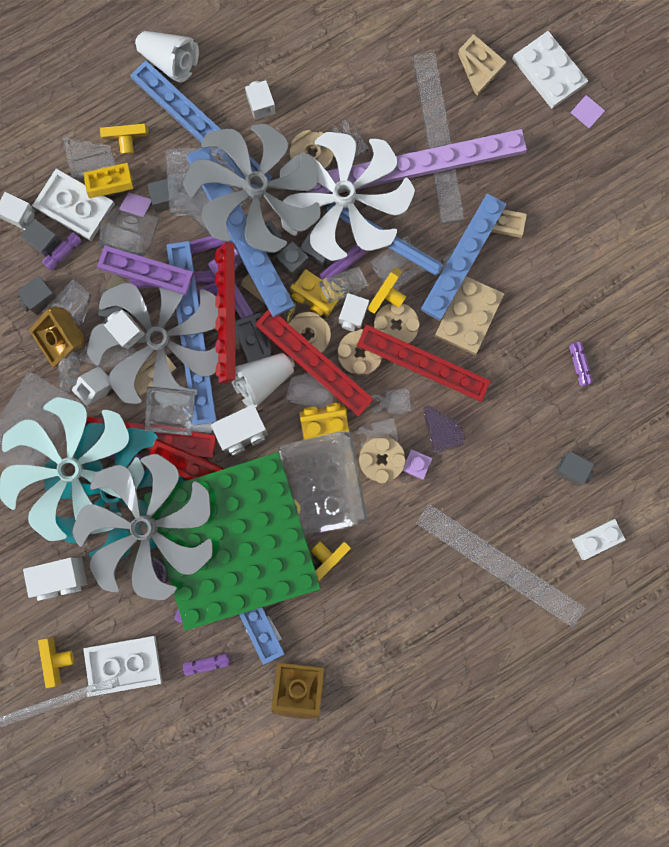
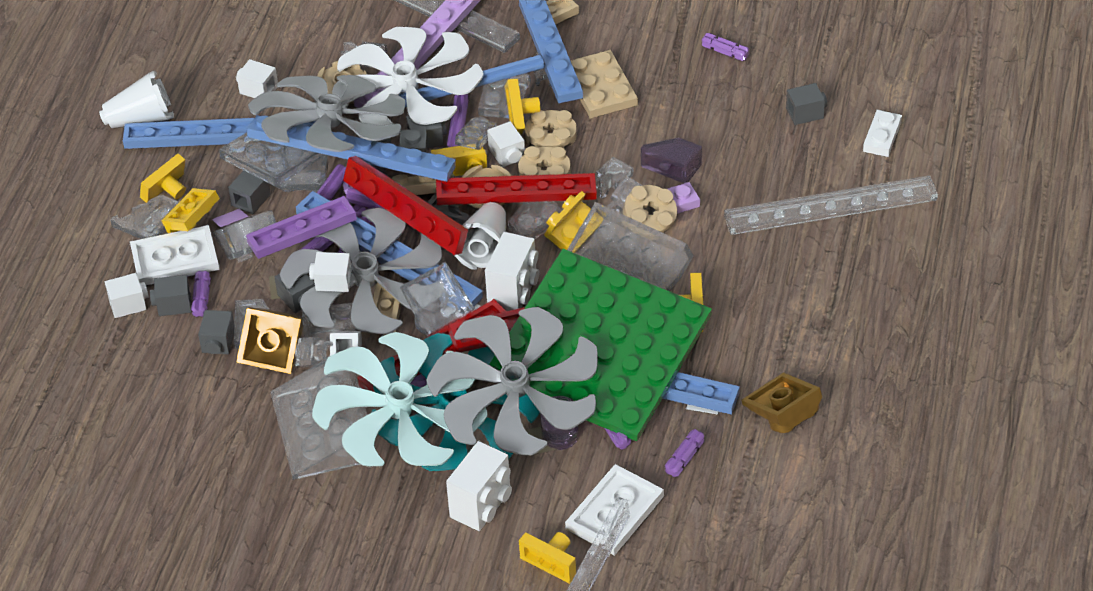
camera: 40 degrees left, 35 degrees down
red plate [356,324,491,402] -> none

